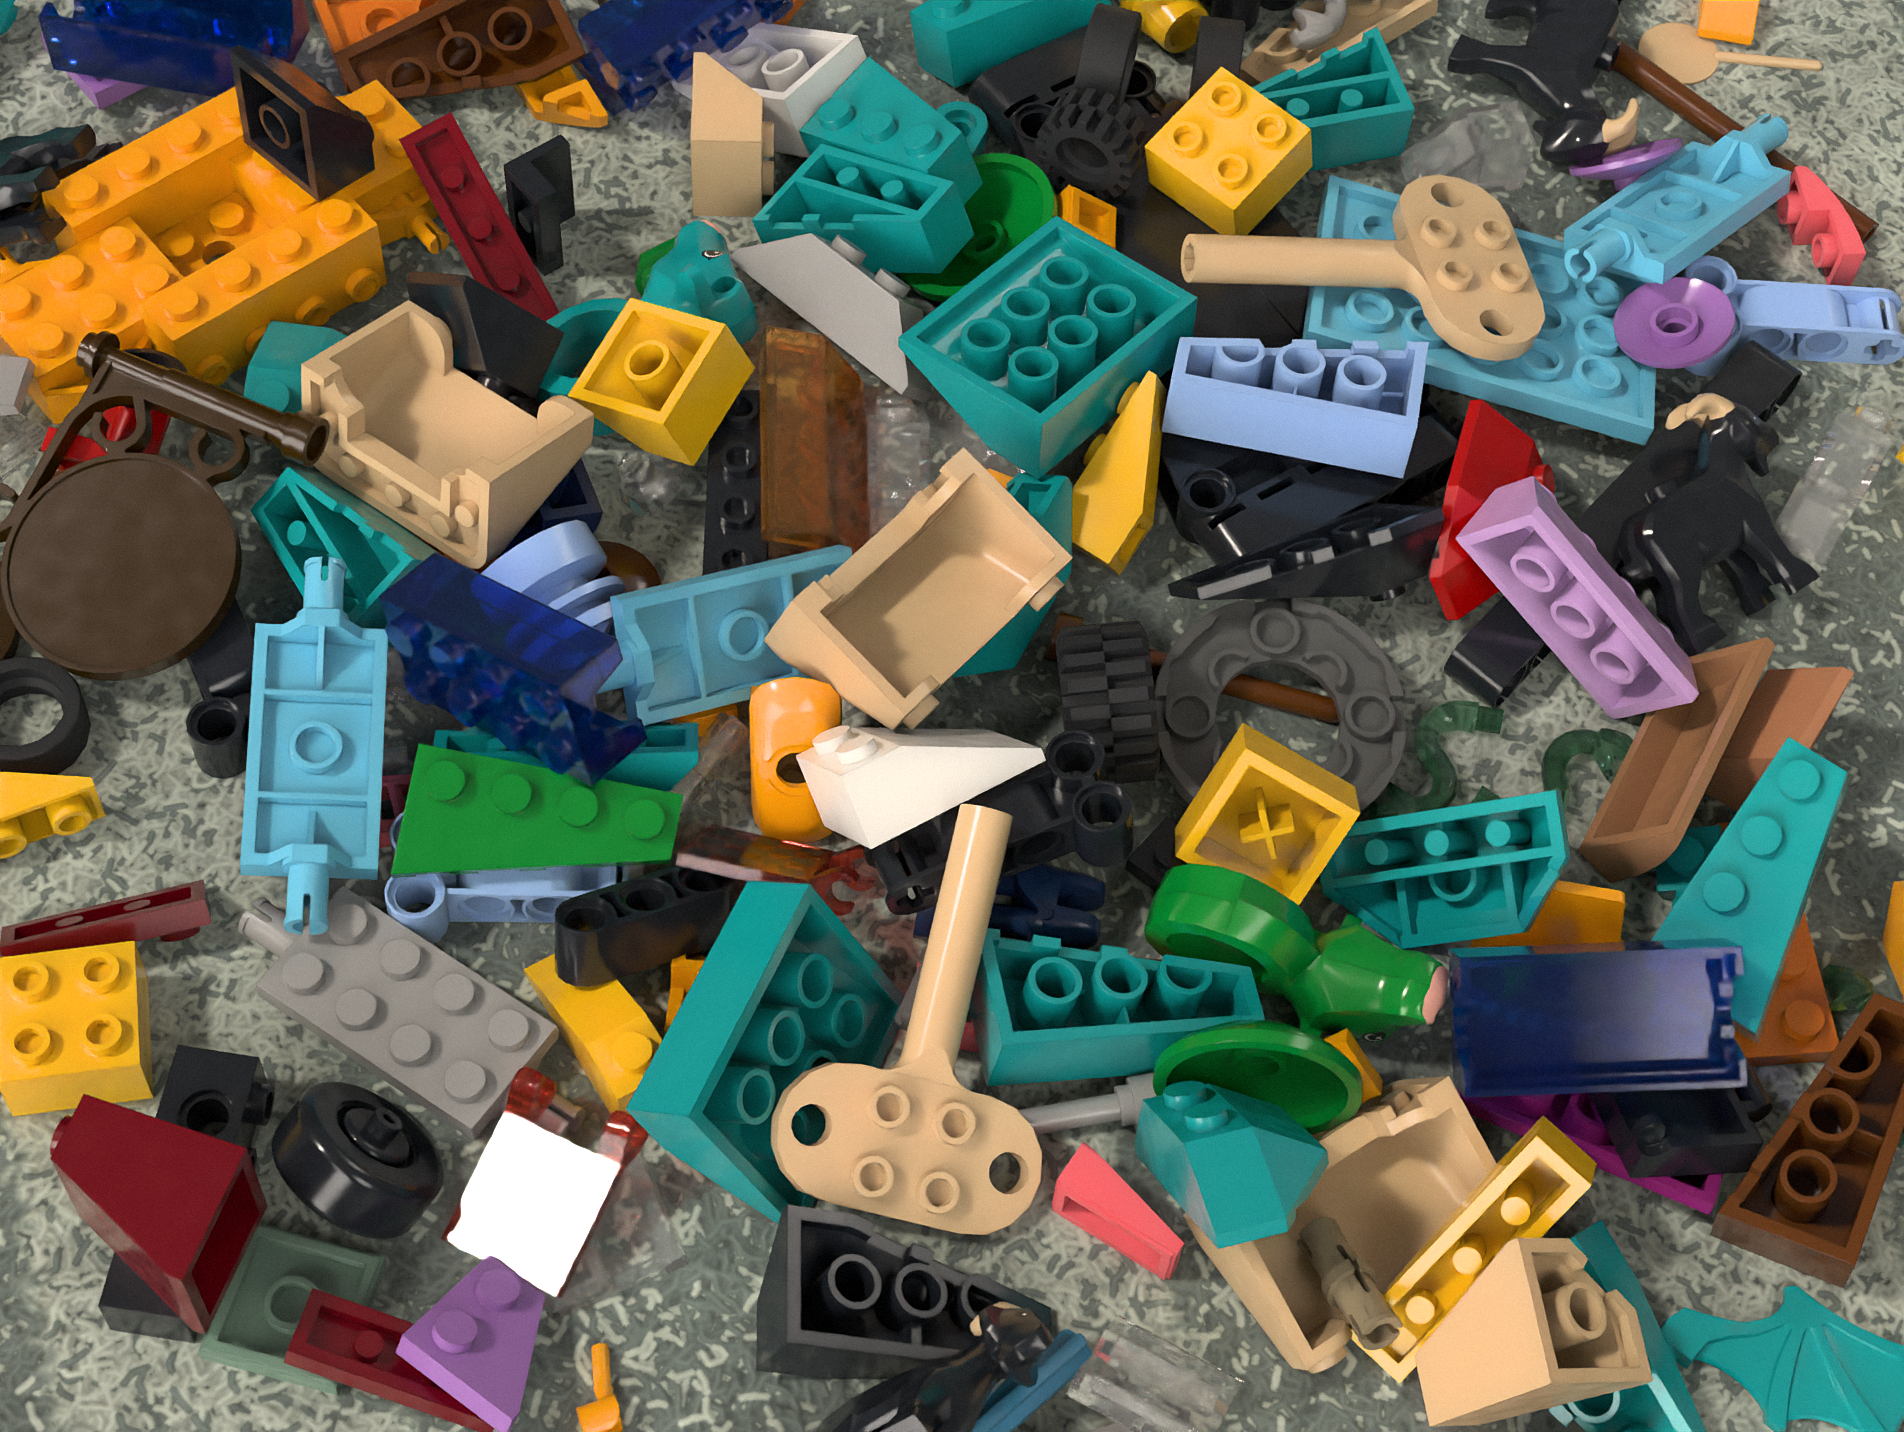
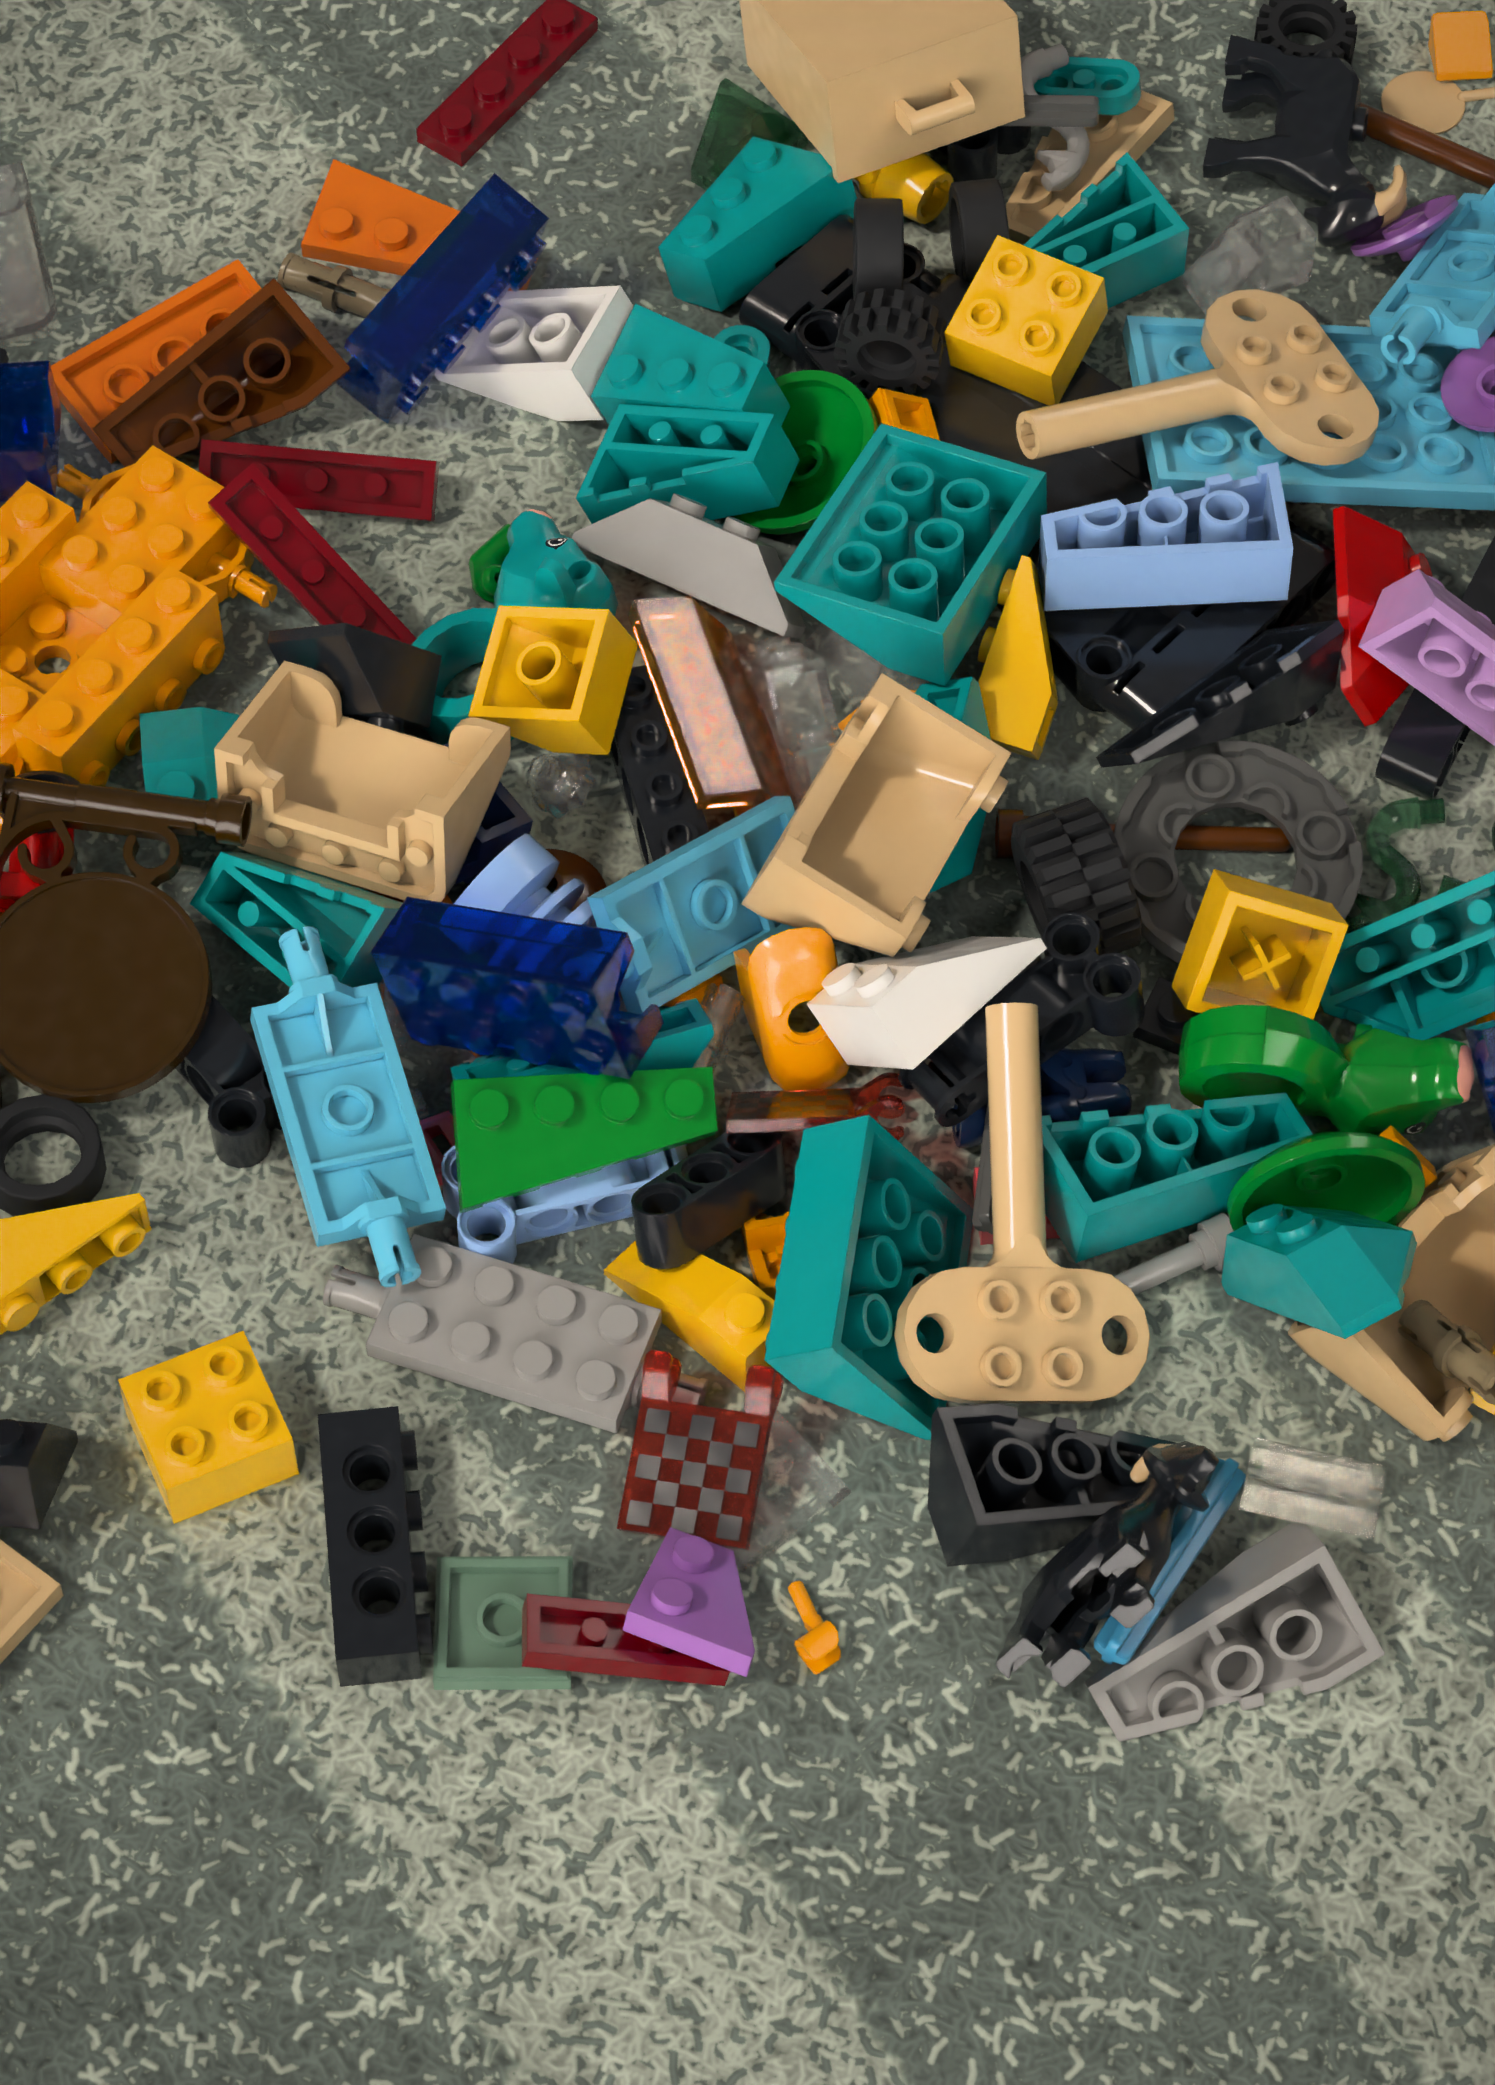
camera: 10 degrees left, 0 degrees up
dark red plate [0,879,212,957] -> none
dark red slope [50,1094,268,1335] -> none
black slope [229,45,375,202] -> none
black wheel [272,1082,444,1239] -> none
black panel [504,135,575,276] -> none
light orange slope [513,65,608,128] -> none
tan slope [691,52,774,217] -> none
coral slope [1051,1142,1184,1280] -> none
none -> dark red plate [198,439,440,521]

